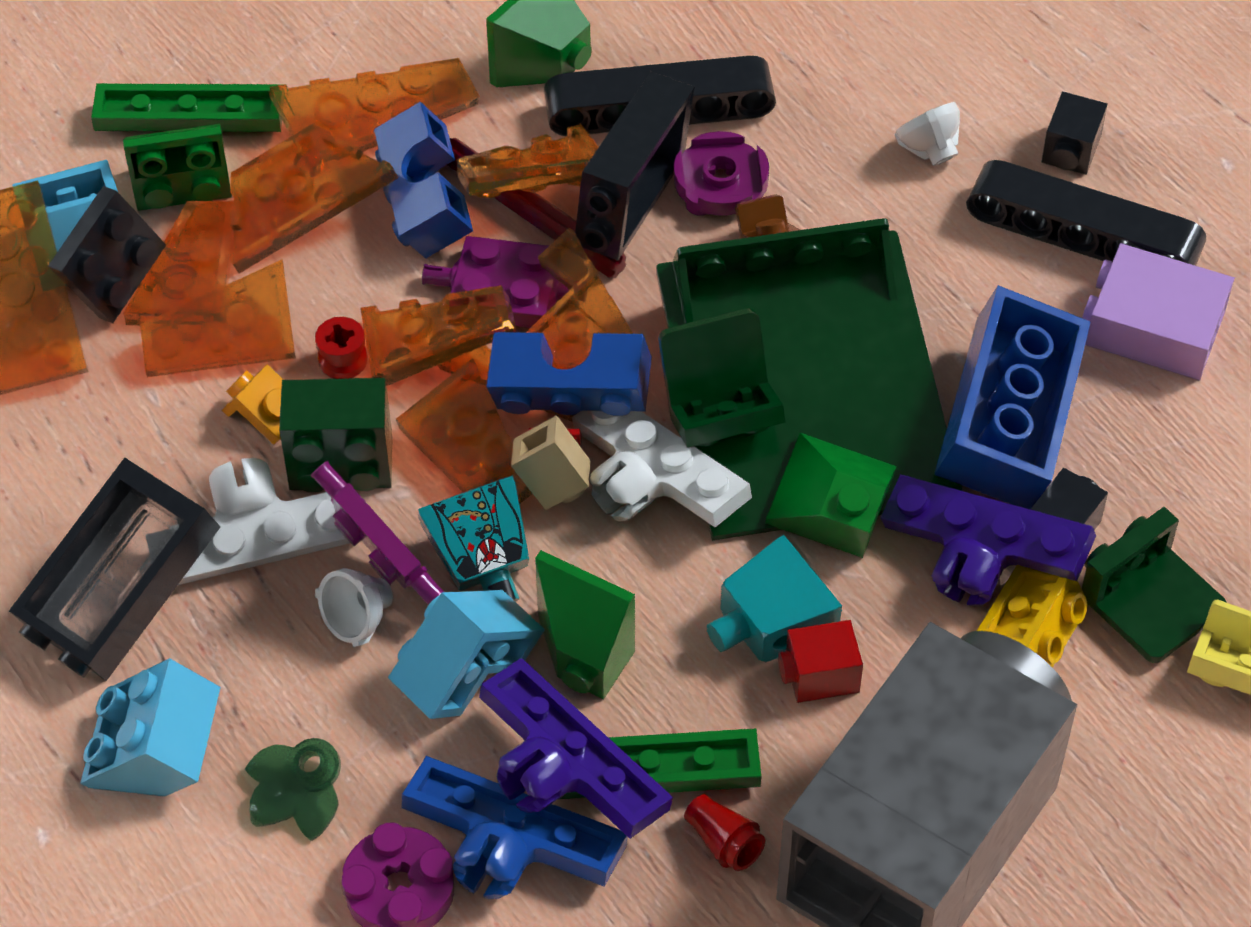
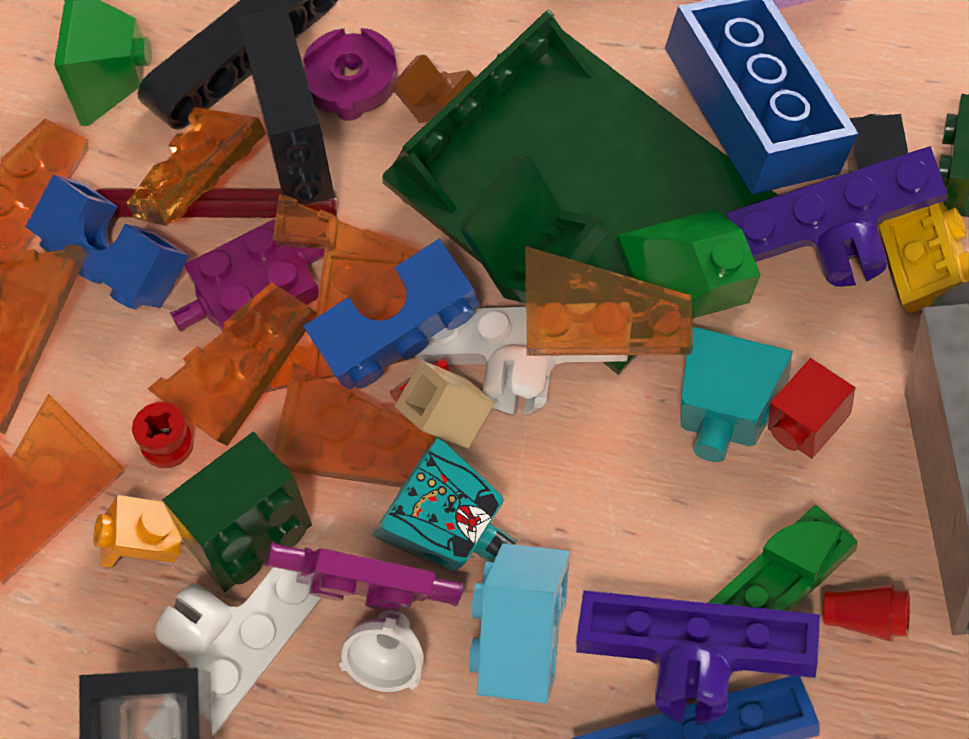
camera: 30 degrees left, 5 degrees up
green slope [535,550,635,700] -> none
none -> clear orange wing [525,246,693,356]
none -> green tile [762,521,842,582]

